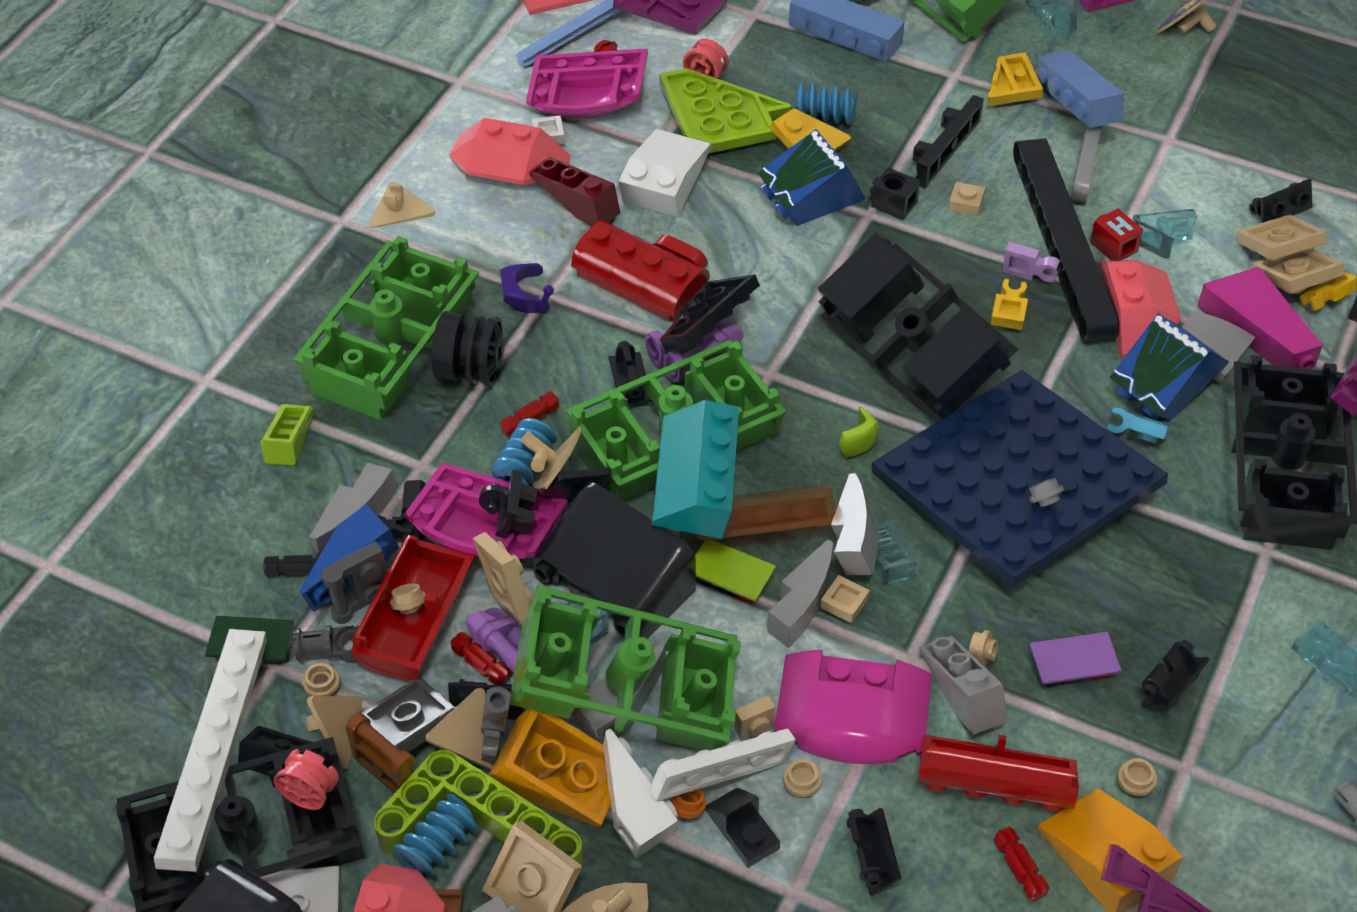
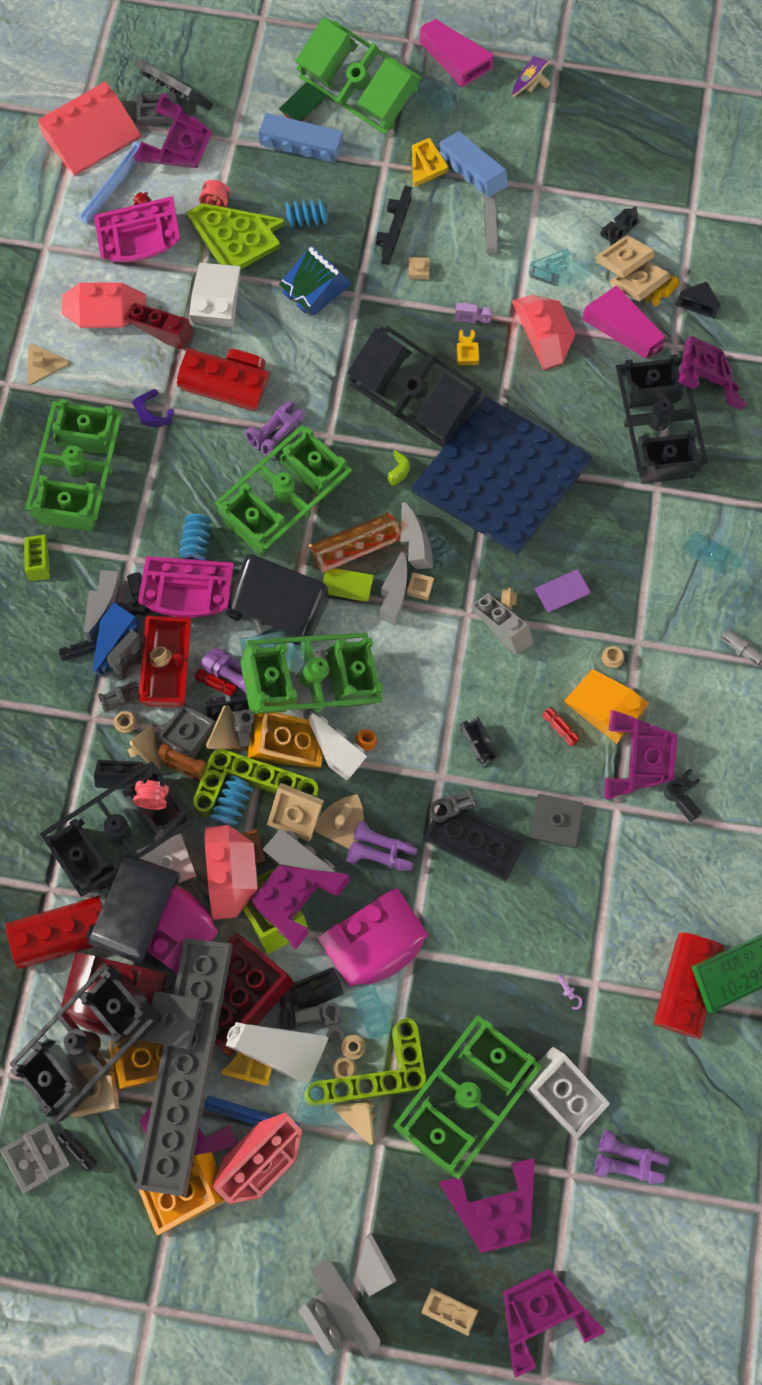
camera: 20 degrees left, 20 degrees up
white plate [154,629,267,872] -> none
dark green piece [205,615,295,665] -> none
black wheel [431,311,504,386] -> none
tan plate [473,532,533,625] -> none
black hips [478,469,538,539] -> none
red axle [500,391,560,437] -> none
tan shield [520,427,582,492] -> none
white plate [531,115,565,144] -> none
black slope [538,468,610,499] -> none
black hinge [608,341,653,406] -> none
white plate [649,728,796,801] -> none
teal slope [651,400,739,539] -> none
black wing [660,274,760,352] -> none
black slope [705,788,780,868] -> none
tan plate [734,695,775,741] -> none
yellow wing [770,108,851,152] -> none
dark pink slope [774,650,932,764] -> none
tan plate [783,759,822,797] -> none
black brick [870,167,920,220] -> none
red container [918,734,1079,811] -> none
black beam [1013,138,1119,342] -> none
light grey plate [1029,478,1064,507] -> none
red brick [1090,208,1143,261] -> none
medium azure plate [1107,407,1170,443] -> none
slope [1109,313,1229,421] -> none
black hinge [1141,640,1210,709] -> none
light grey slope [1182,311,1255,384] -> none

